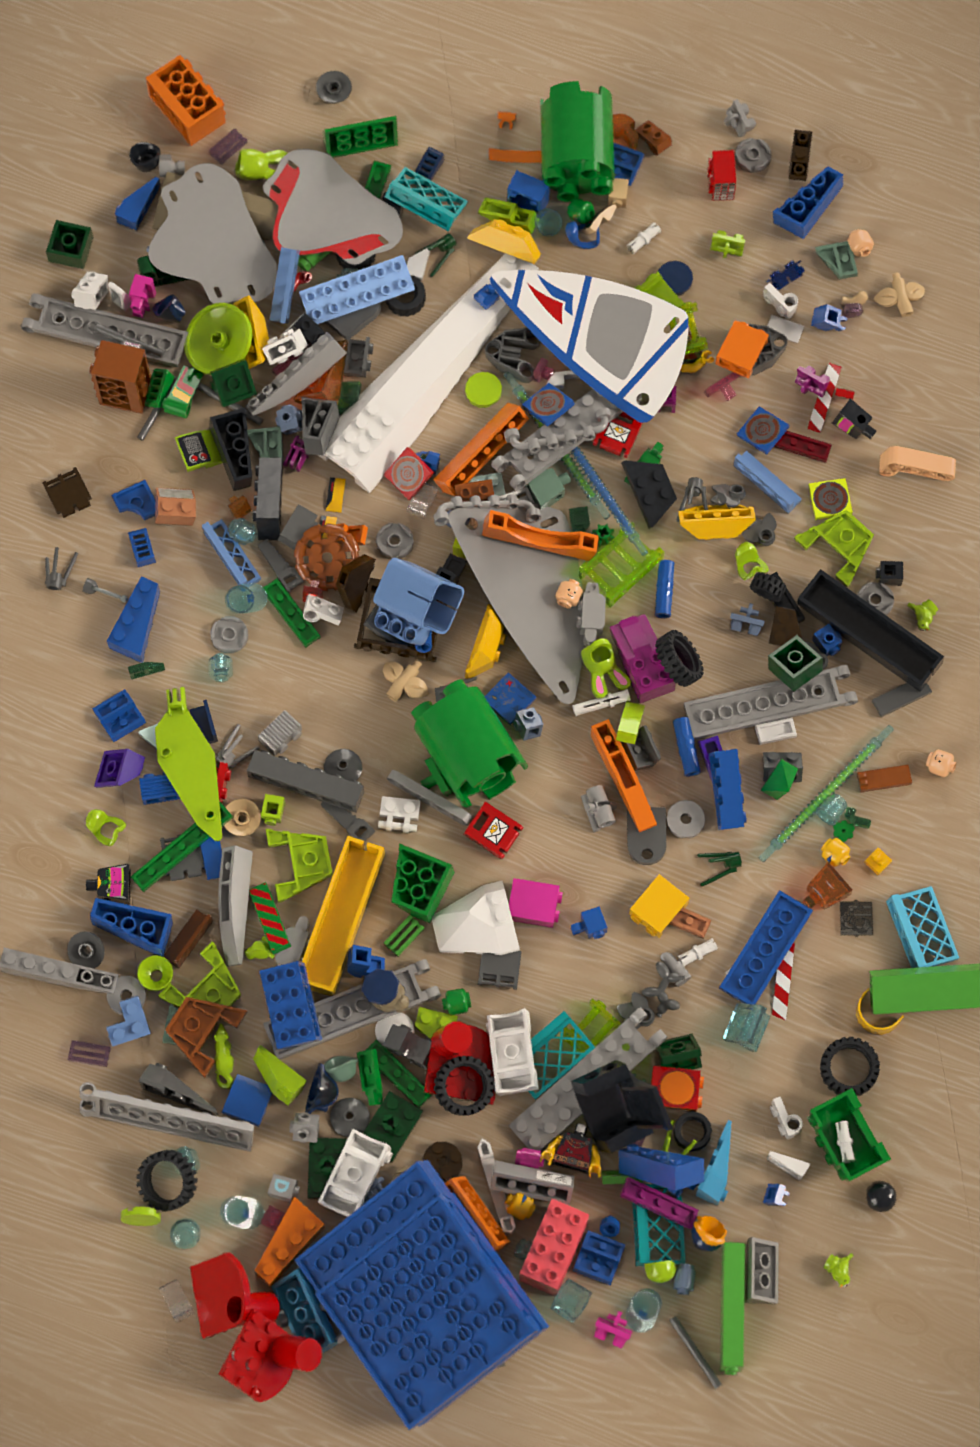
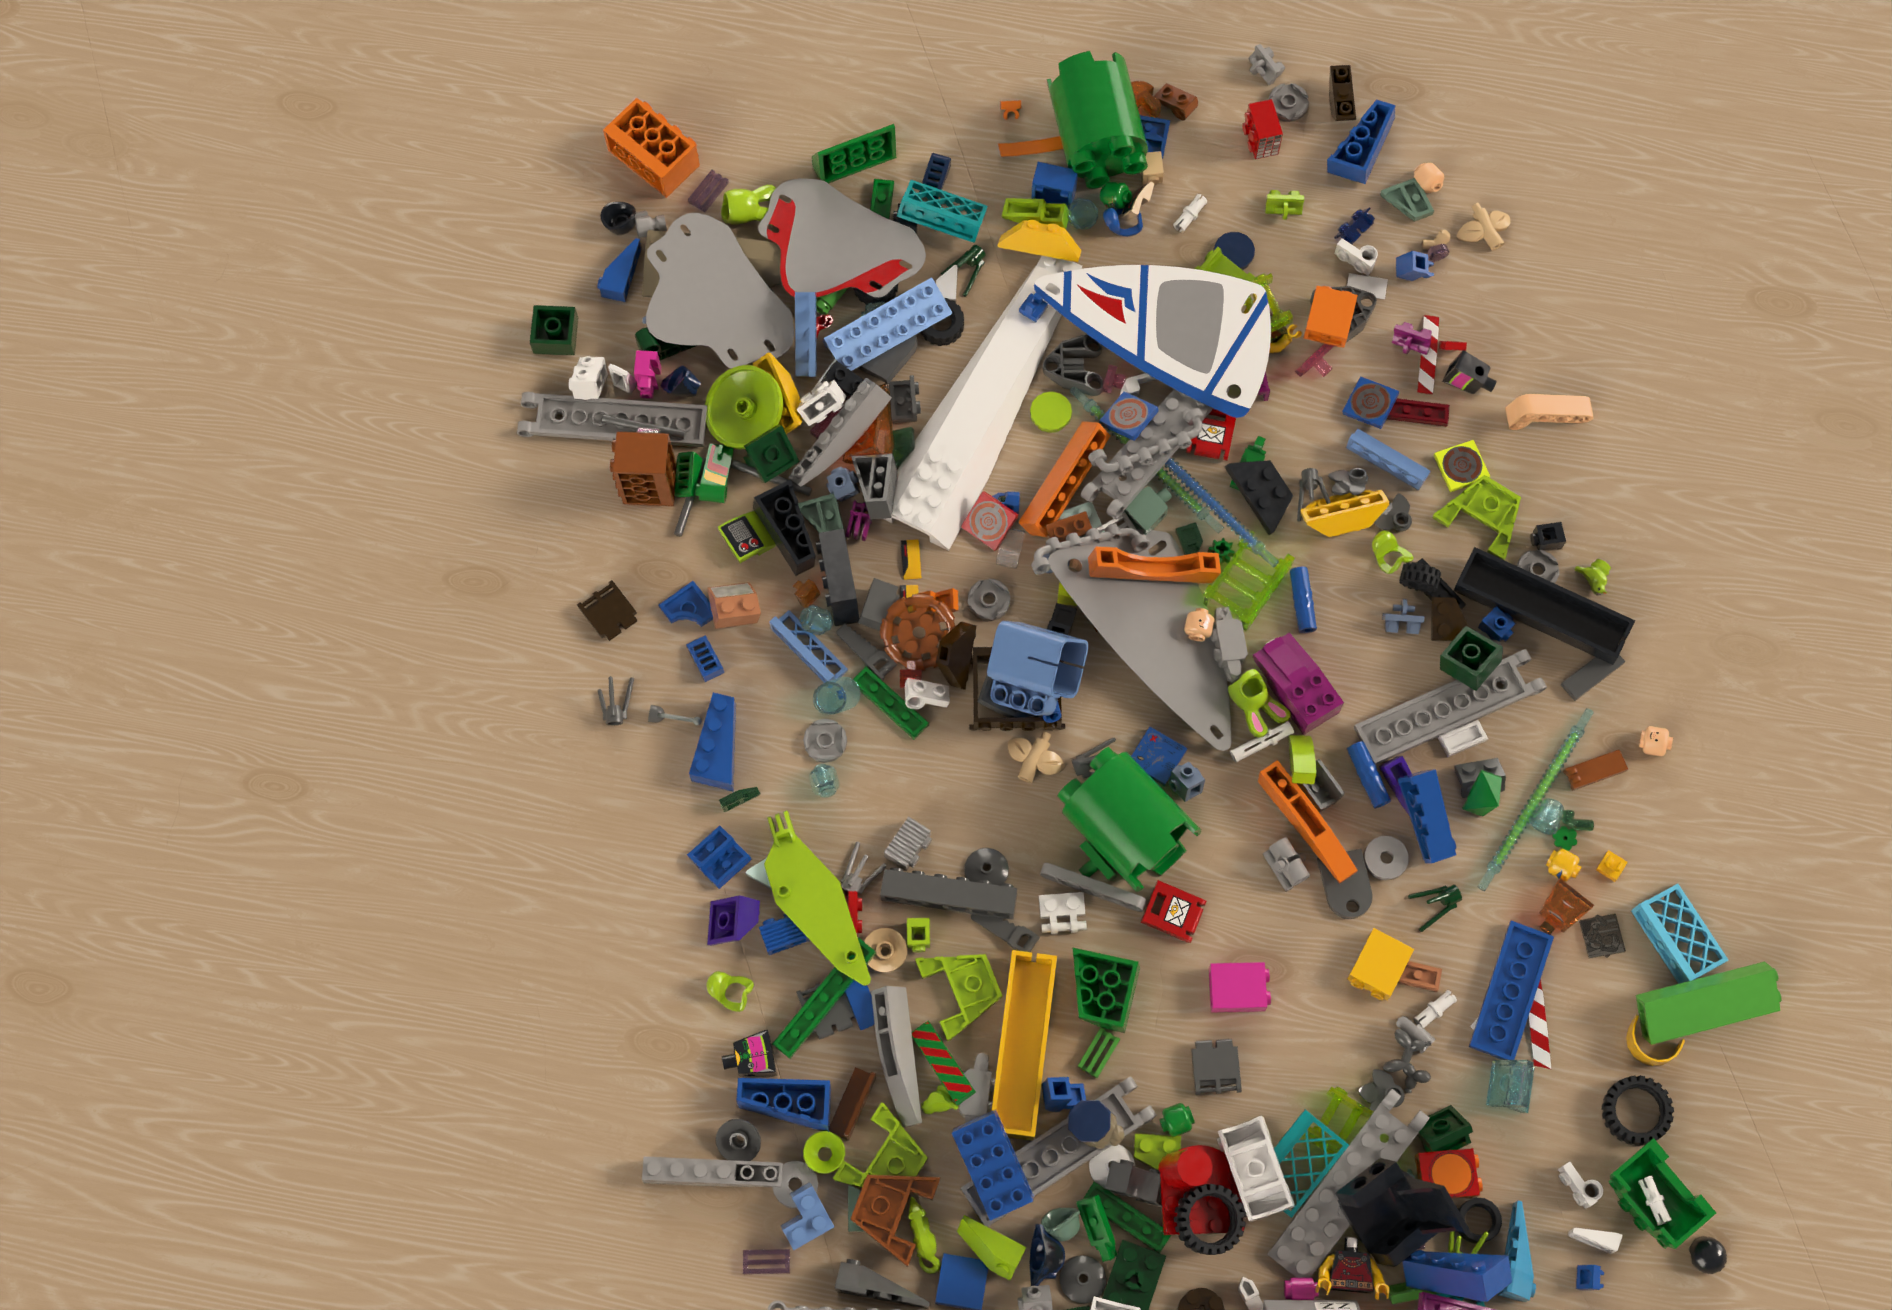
camera: 10 degrees left, 0 degrees up
dark blue panel [189,699,218,744] -> none
dark grey dish [316,71,352,103] -> none
white wedge [432,881,520,955] -> none
yellow wedge [465,604,507,679] -> none
blue brick [571,906,608,939] -> none
black tyre [655,630,704,687] -> none

